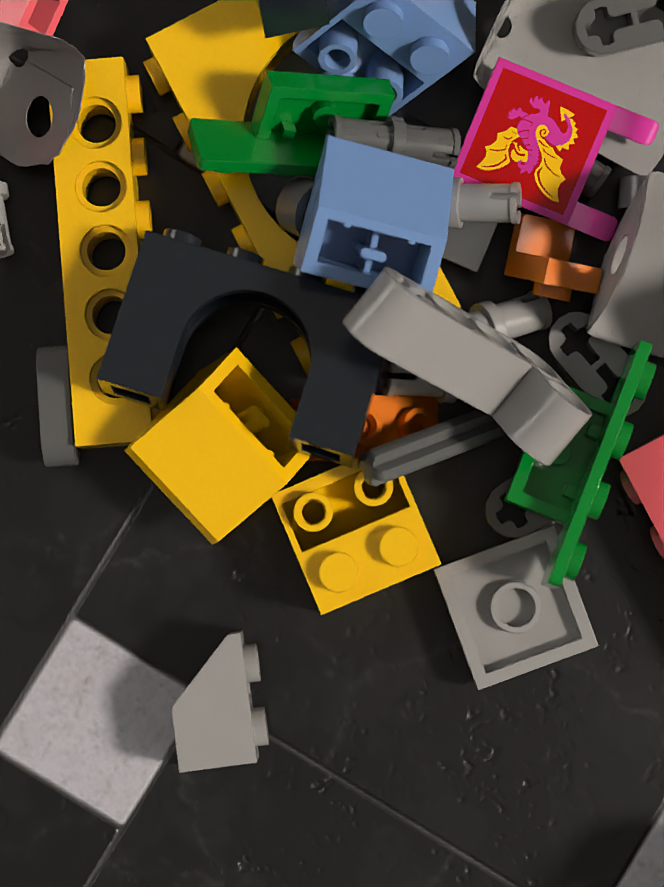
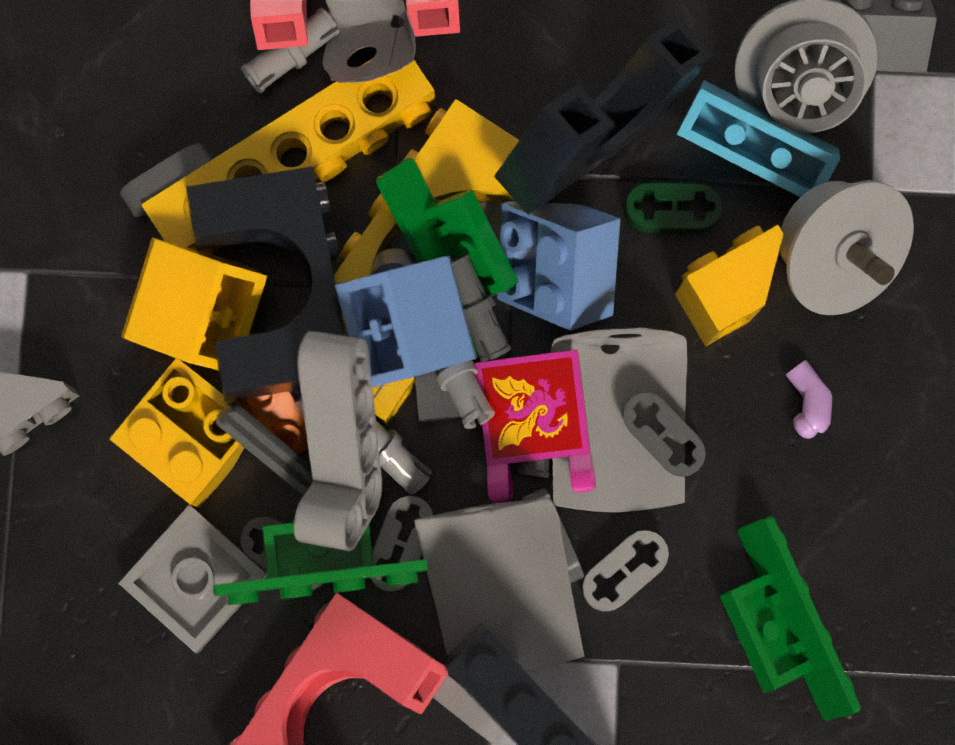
camera: 60 degrees right, 5 degrees down
orange bracket [504,213,603,302] -> none

